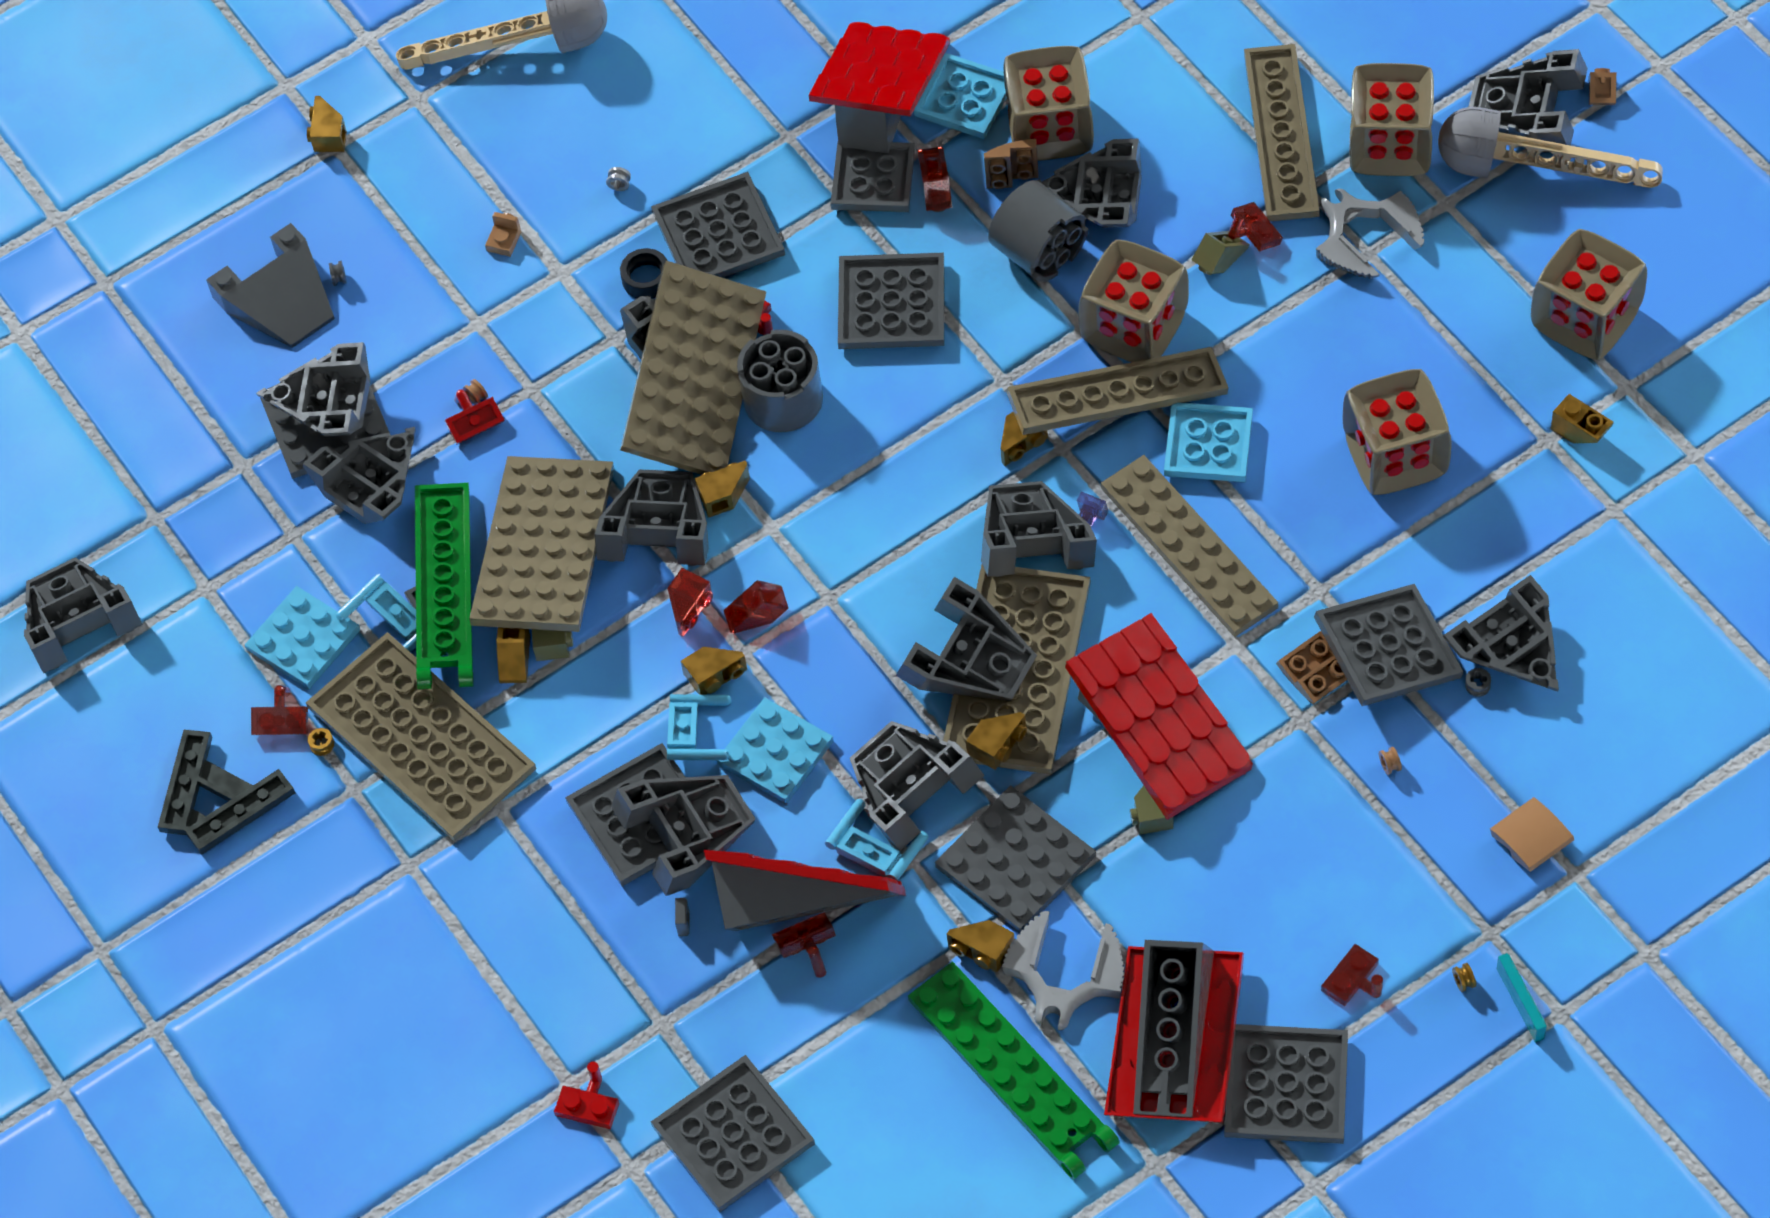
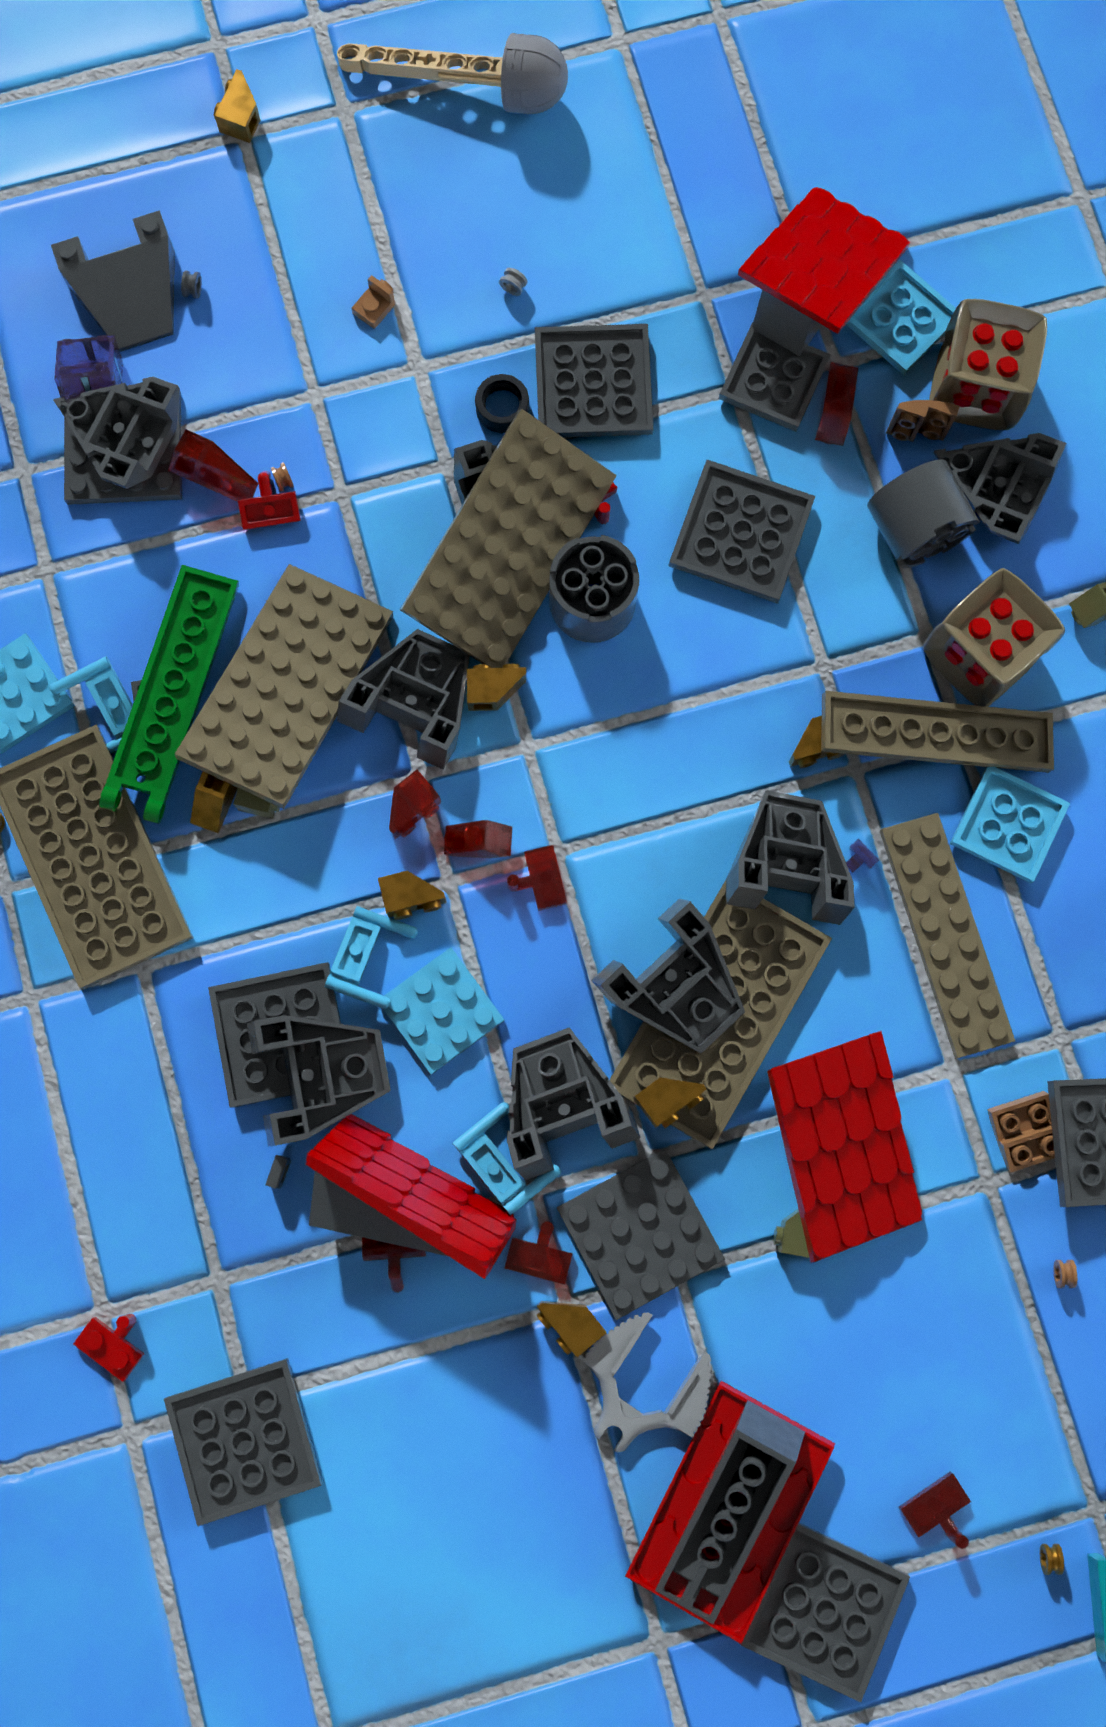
camera: 10 degrees right, 20 degrees up
dark grey wedge [303,427,416,524] -> none
green hinge [908,961,1120,1180] -> none
none -> clear purple container [54,335,123,400]
none -> clear red slope [168,429,258,502]
none -> clear red plate [505,1221,572,1285]
none -> clear red plate [507,845,567,911]

